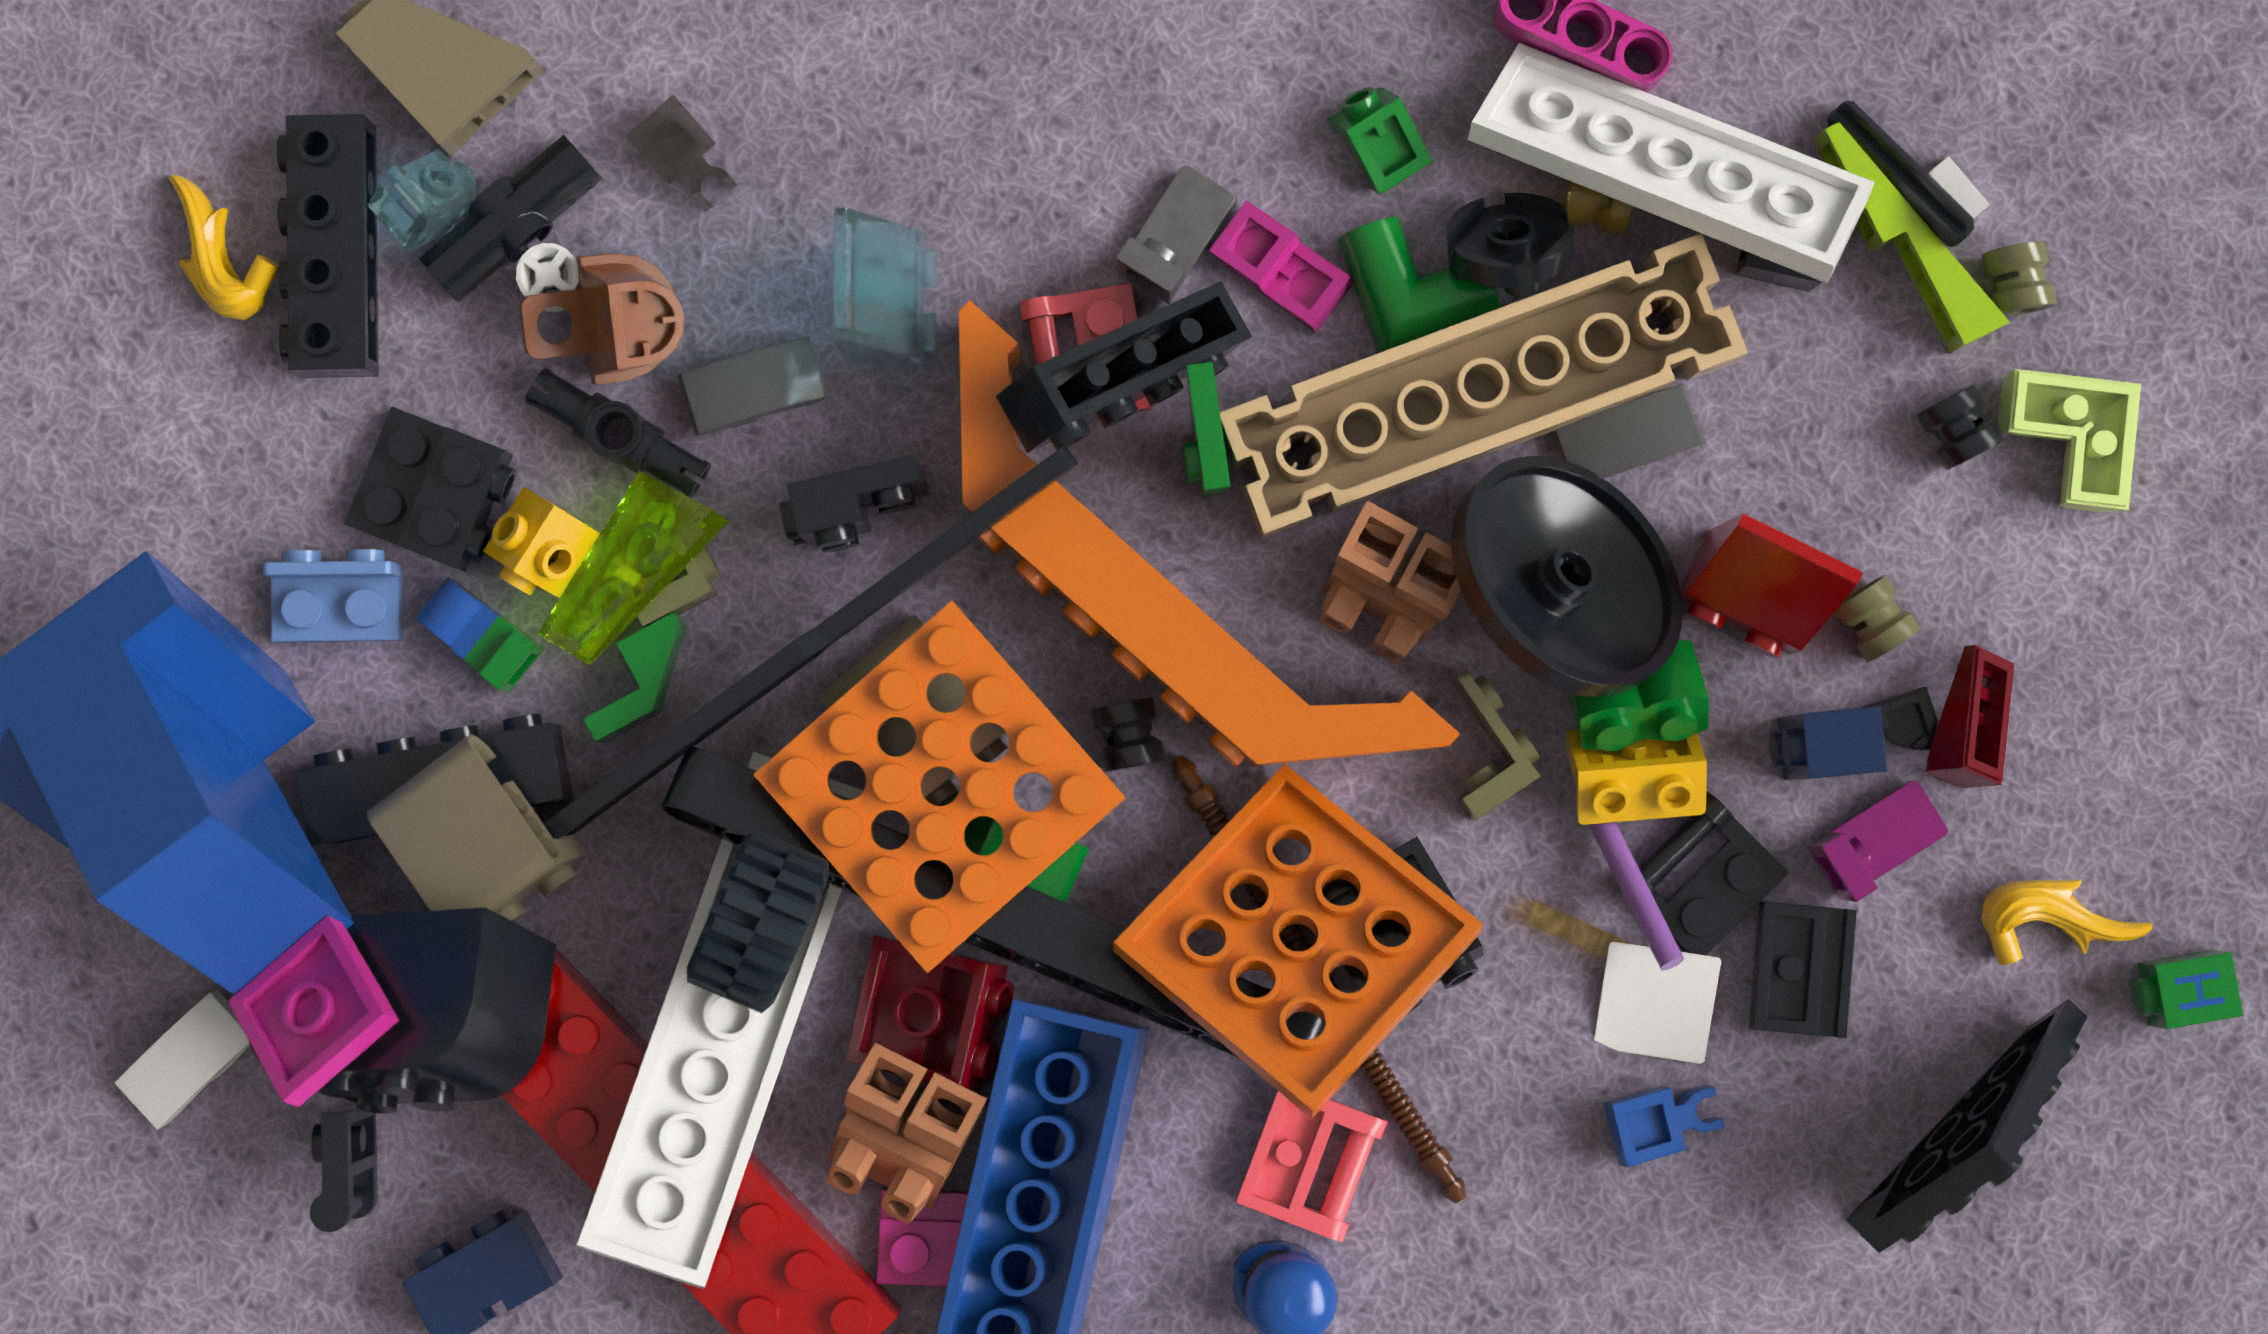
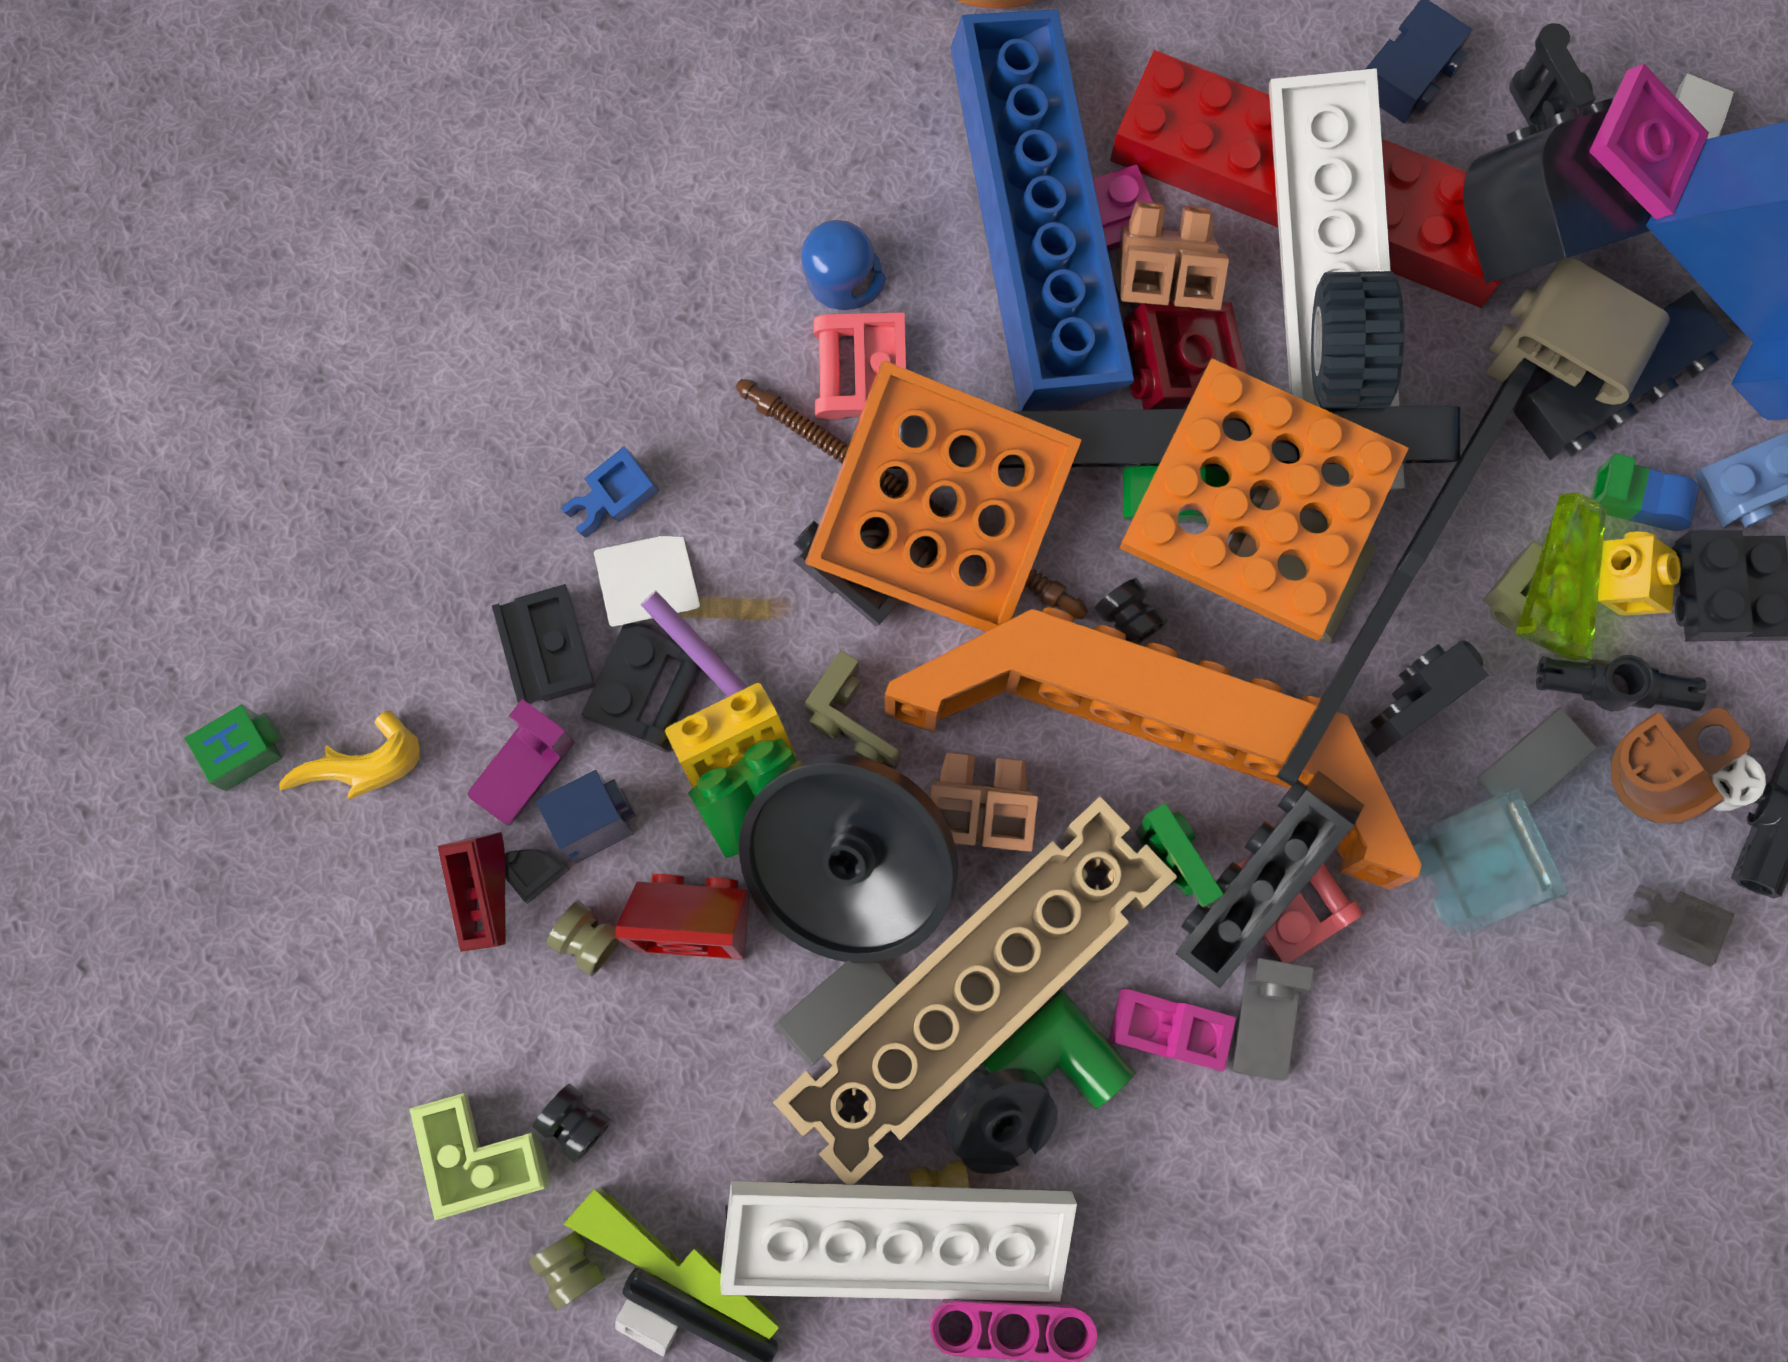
camera: 160 degrees right, 10 degrees down
green slope [584,612,687,743] -> none
green bracket [1328,87,1433,195] -> none
black wing [1846,999,2087,1253] -> none

